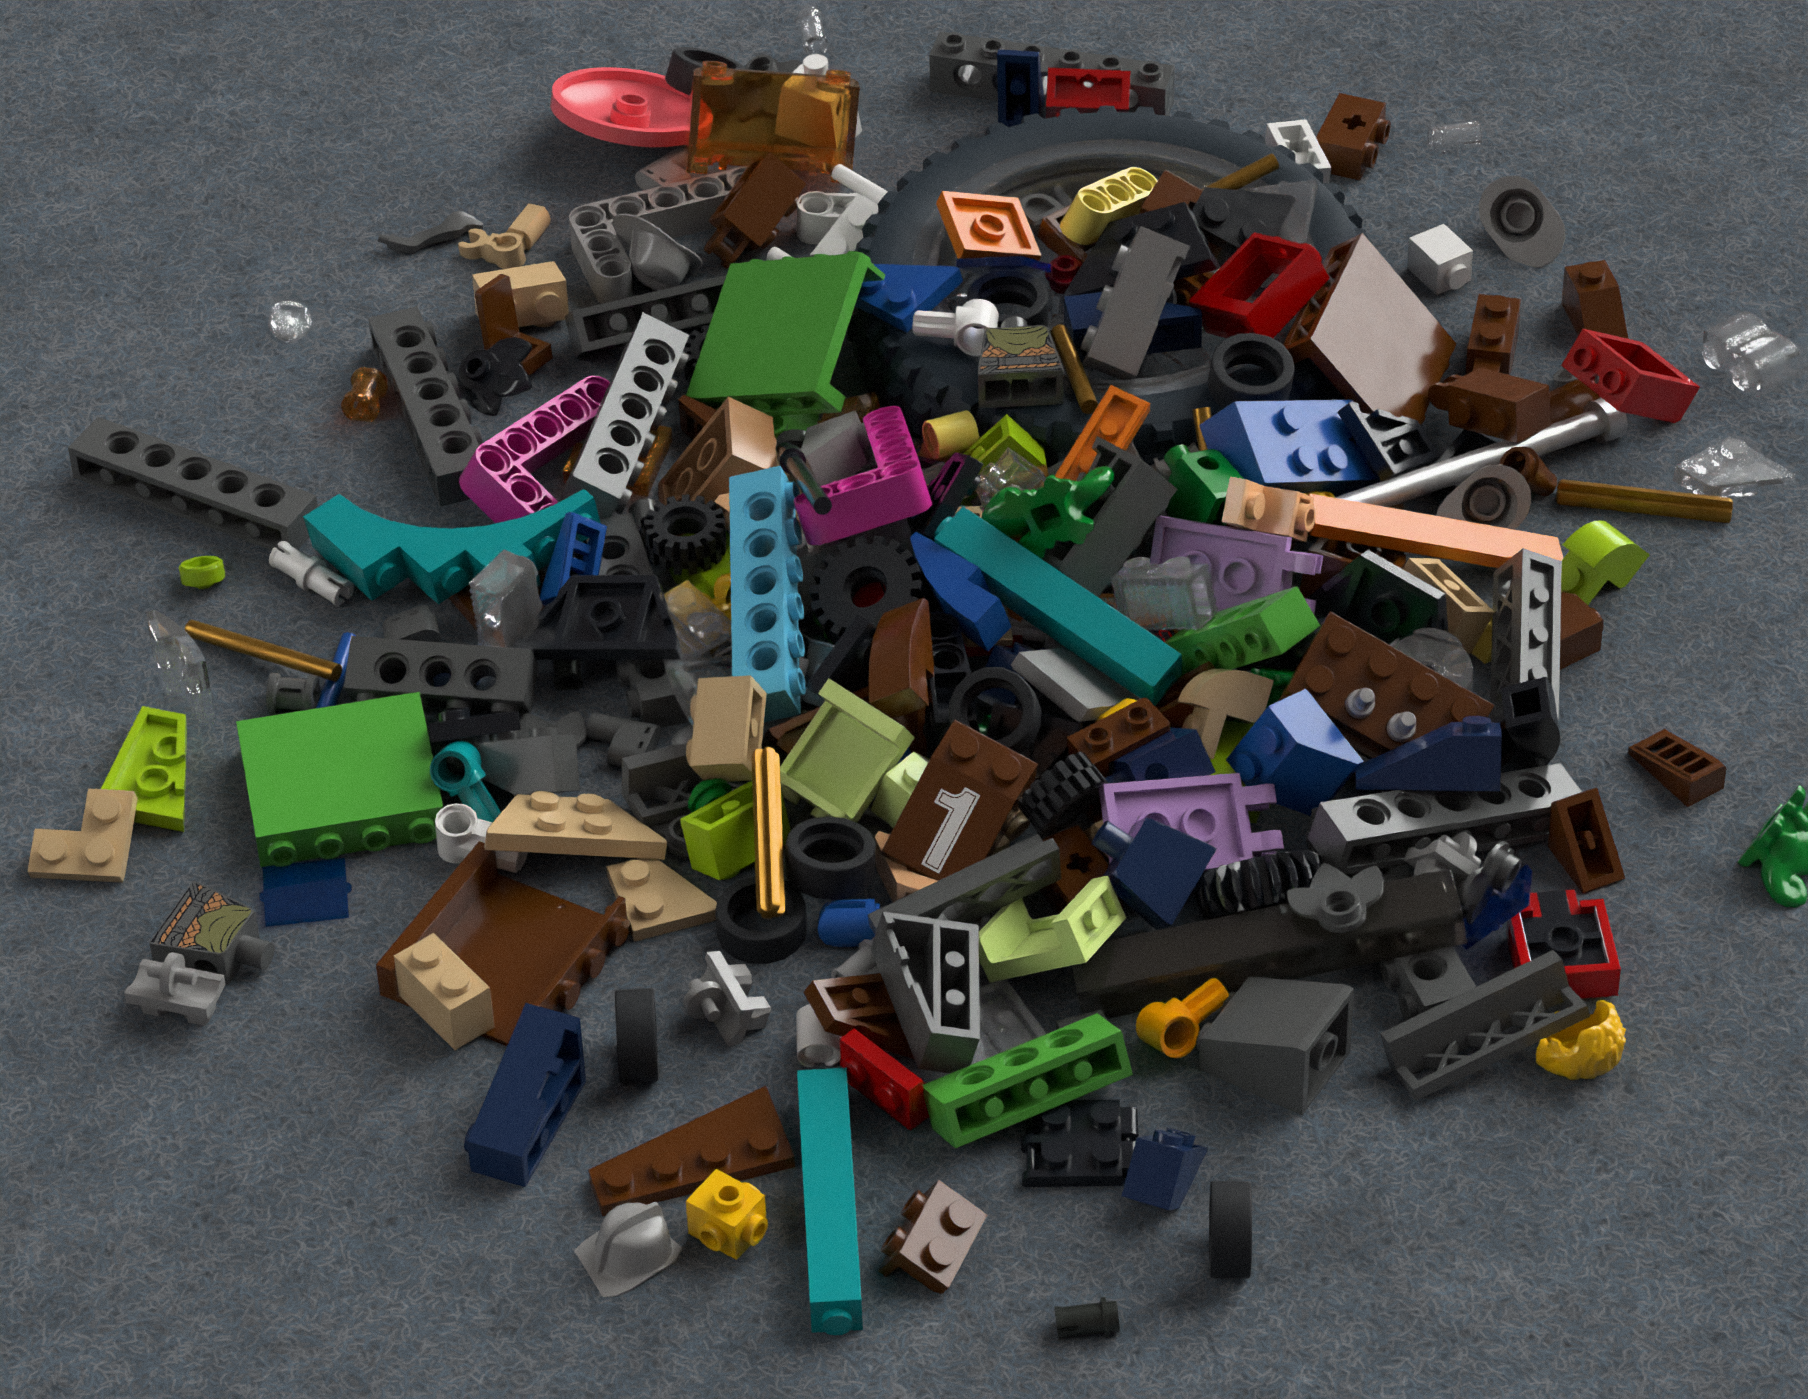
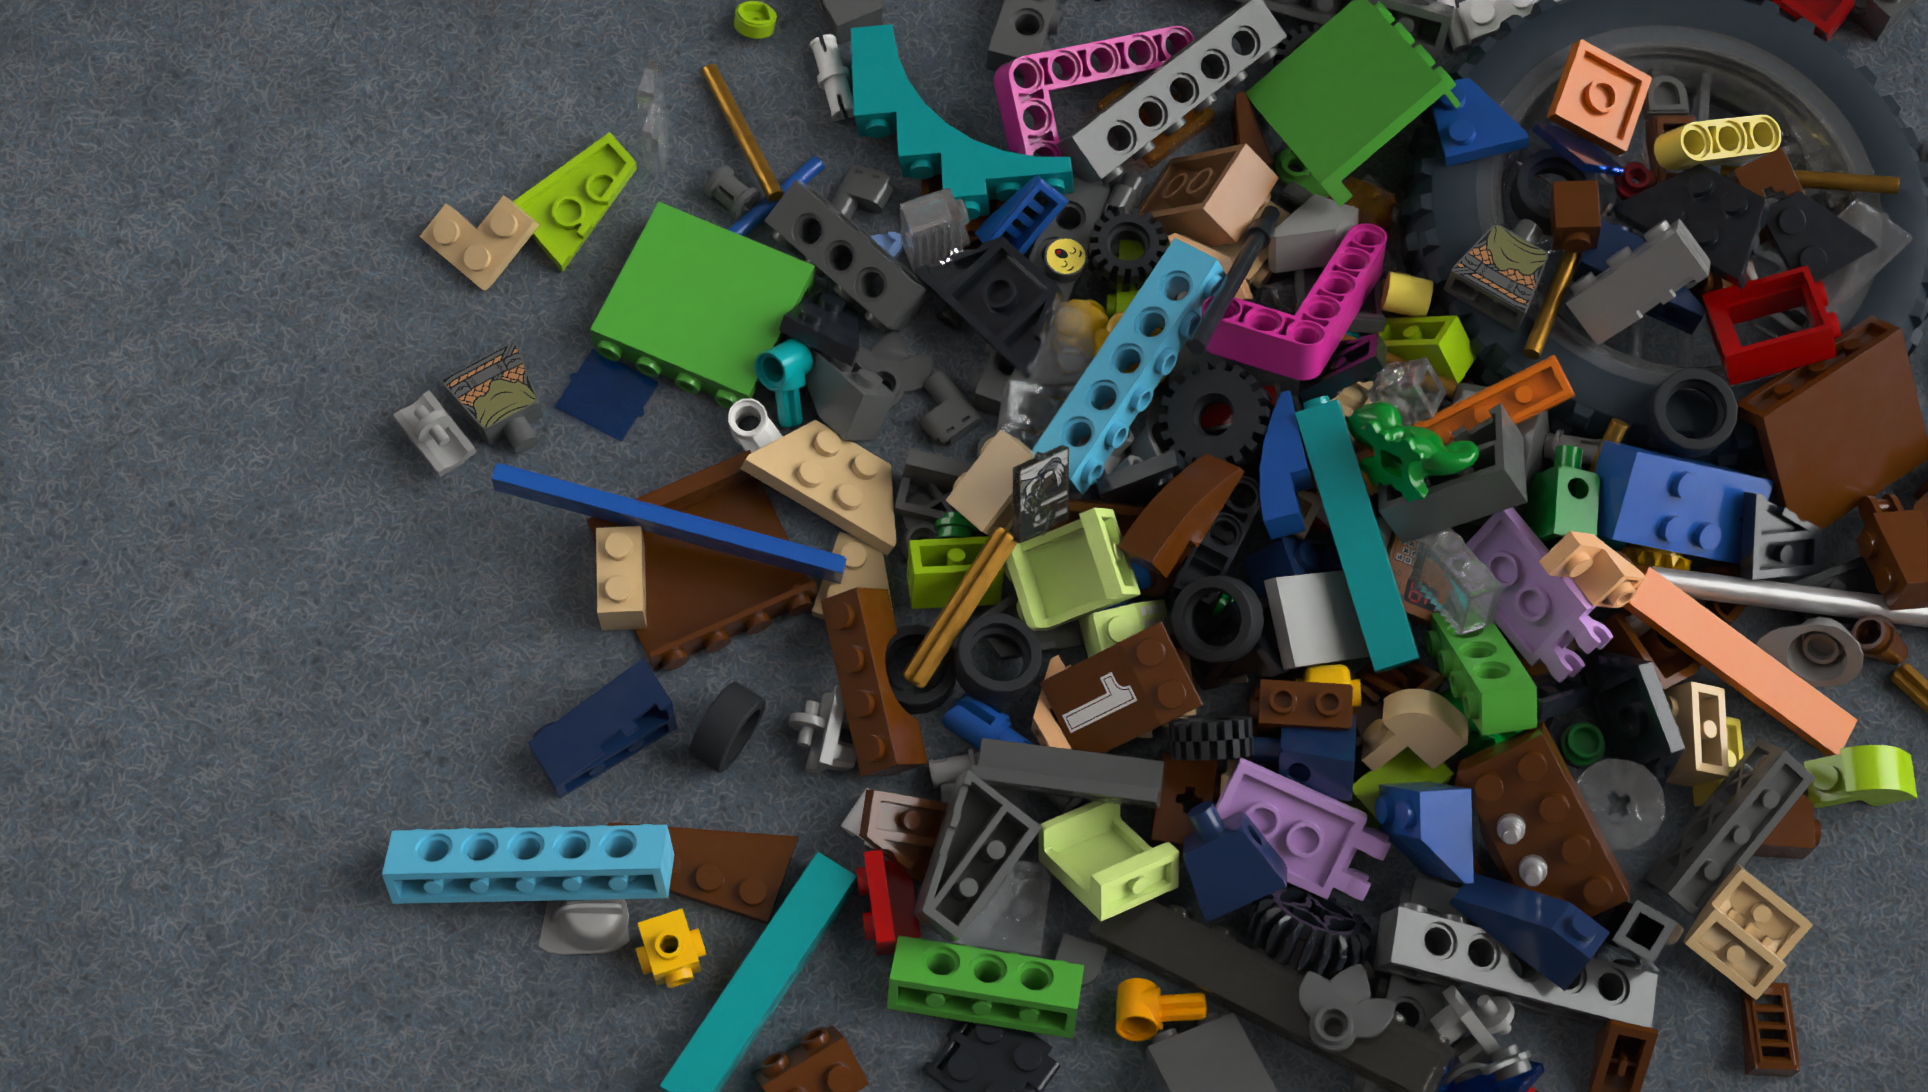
camera: 30 degrees right, 25 degrees up
white axle [912,299,999,356] -> none
none -> medium azure brick [382,824,675,904]
none -> blue tile [491,463,847,584]
none -> reddish brown arch [821,587,928,777]
none -> piece [1013,445,1069,543]
none -> tile [1044,237,1088,282]
none -> reddish brown brick [1549,180,1601,253]
none -> tan slope [1683,864,1813,1000]

